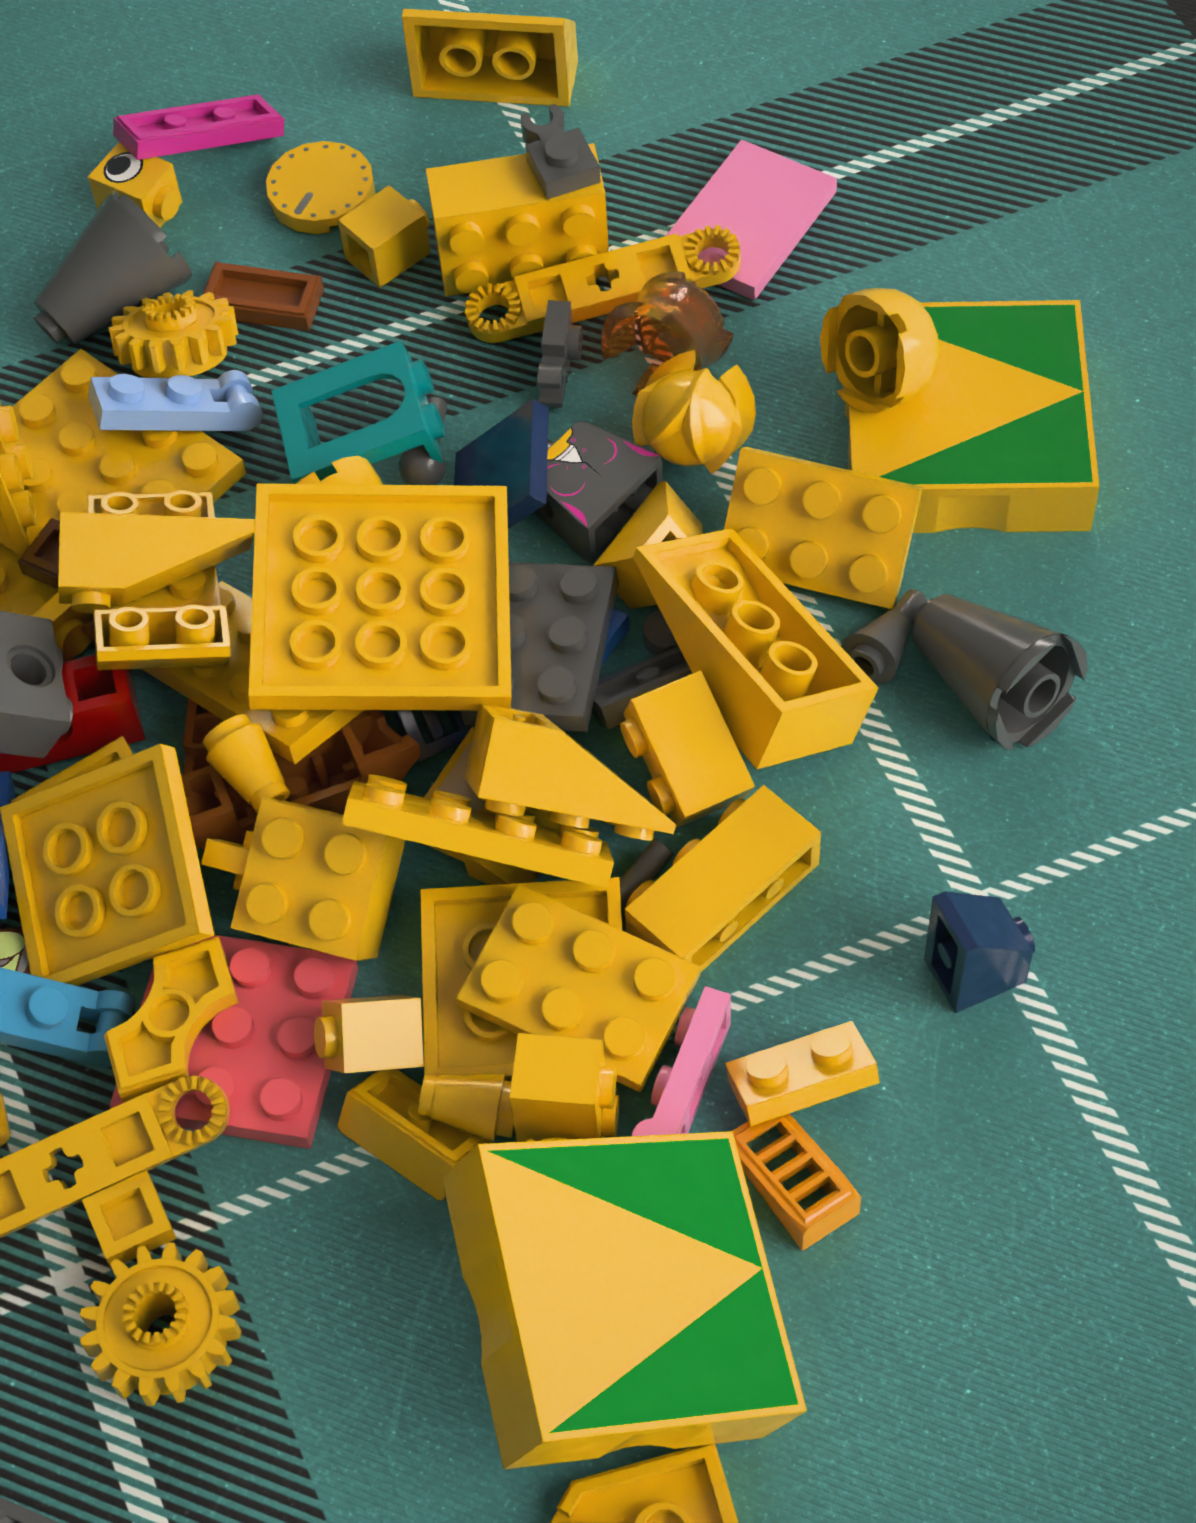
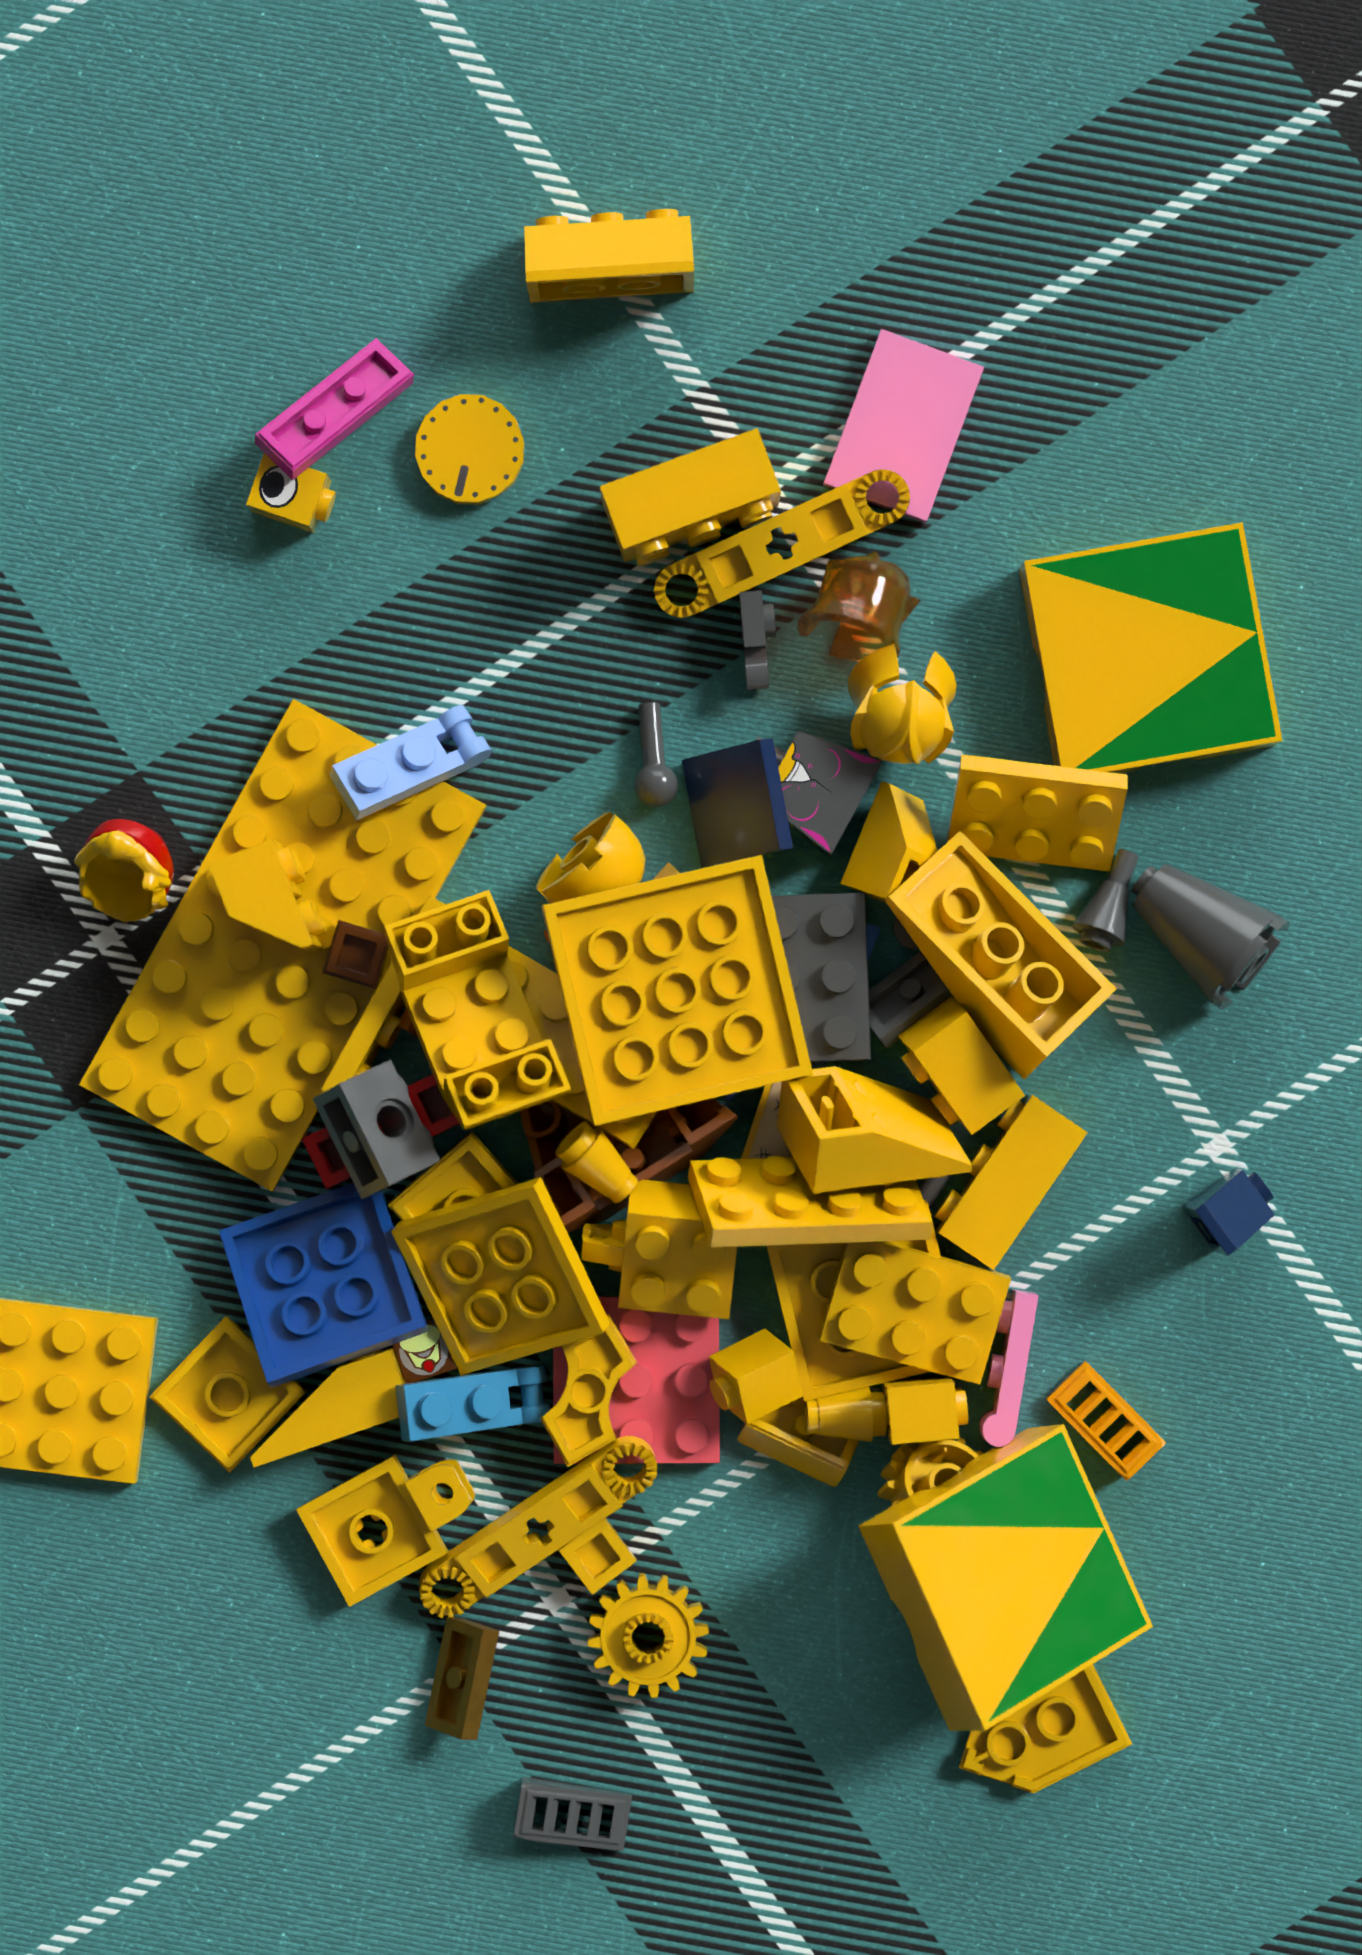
camera: 15 degrees left, 30 degrees up
dark grey cone [34,191,192,345] -> none
yellow slope [58,512,255,613] -> none
yellow gear [109,290,238,378] -> none
dark orange tile [202,262,324,331] -> none
teal panel [271,340,446,484] -> none
yellow brick [338,185,431,288] -> none
dark grey plate [520,104,601,200] -> none
yellow plate [725,1021,880,1126] -> none
yellow cylinder [820,288,939,413] -> none

